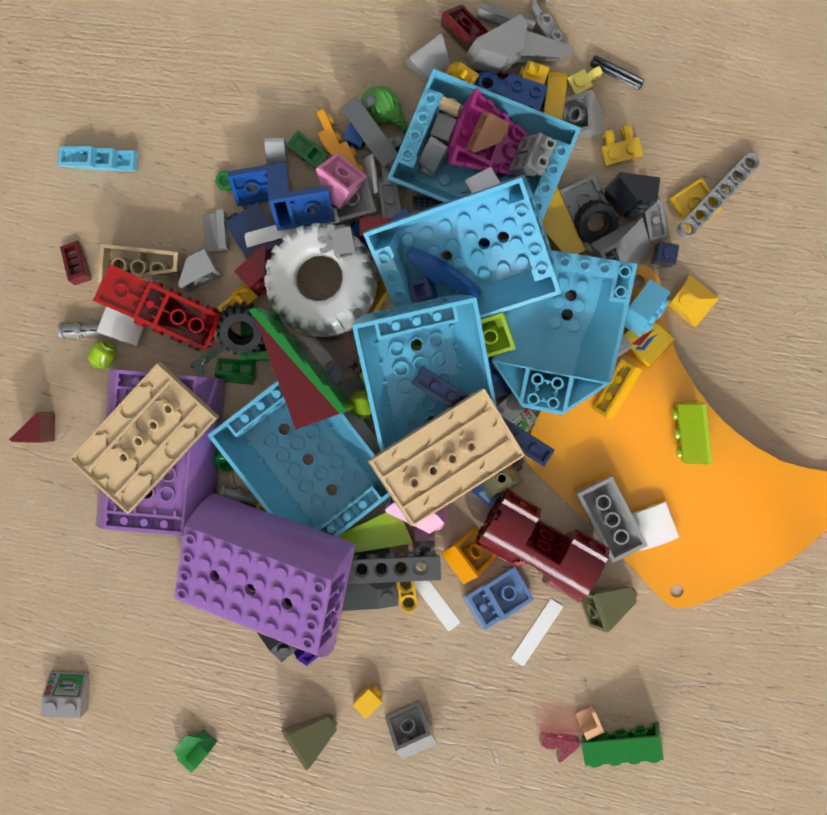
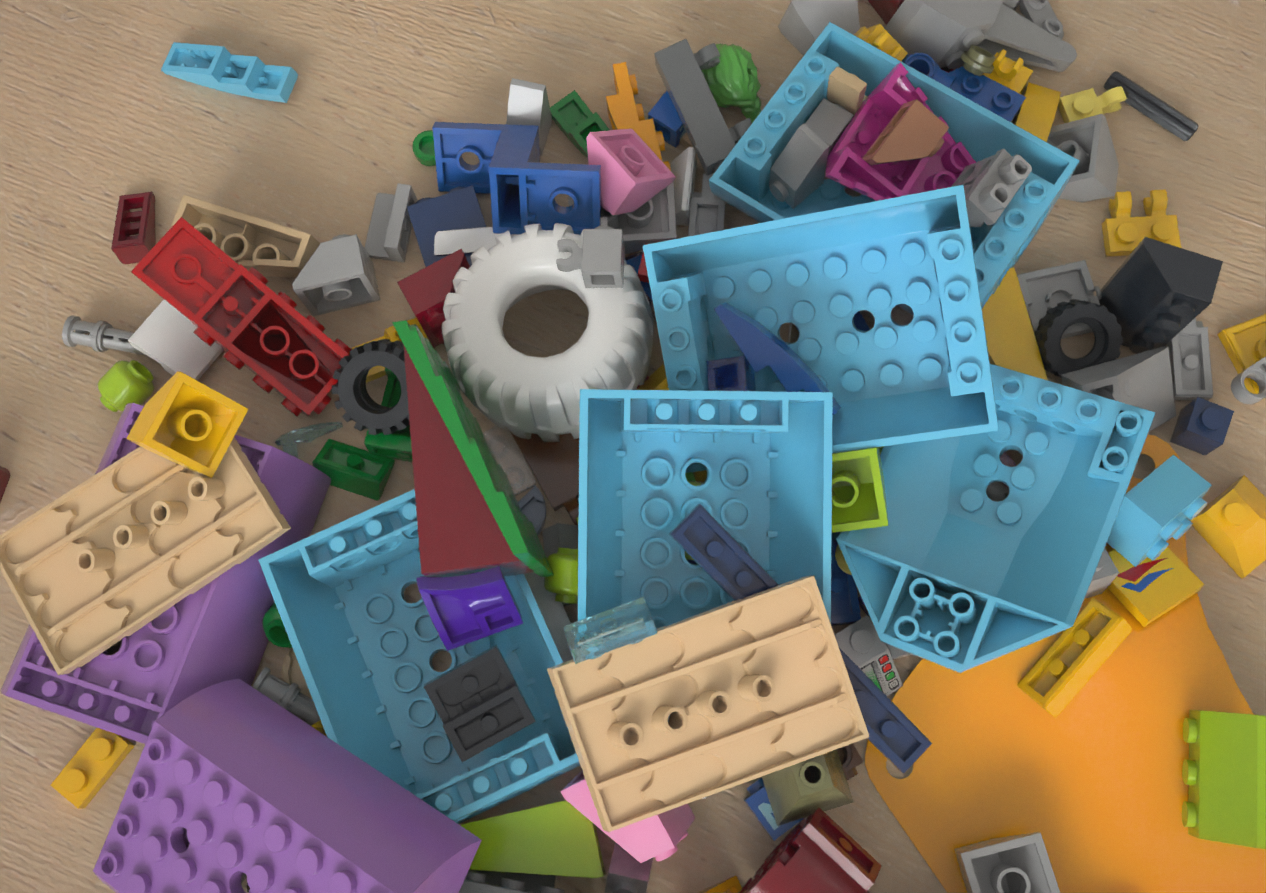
camera: 20 degrees right, 15 degrees down
none -> yellow plate [50,728,135,809]
none -> yellow slope [126,371,248,478]
none -> dark purple plate [416,566,523,651]
none -> black slope [424,644,536,762]
none -> clear light blue plate [563,597,657,664]
none -> olive plate [961,45,996,76]

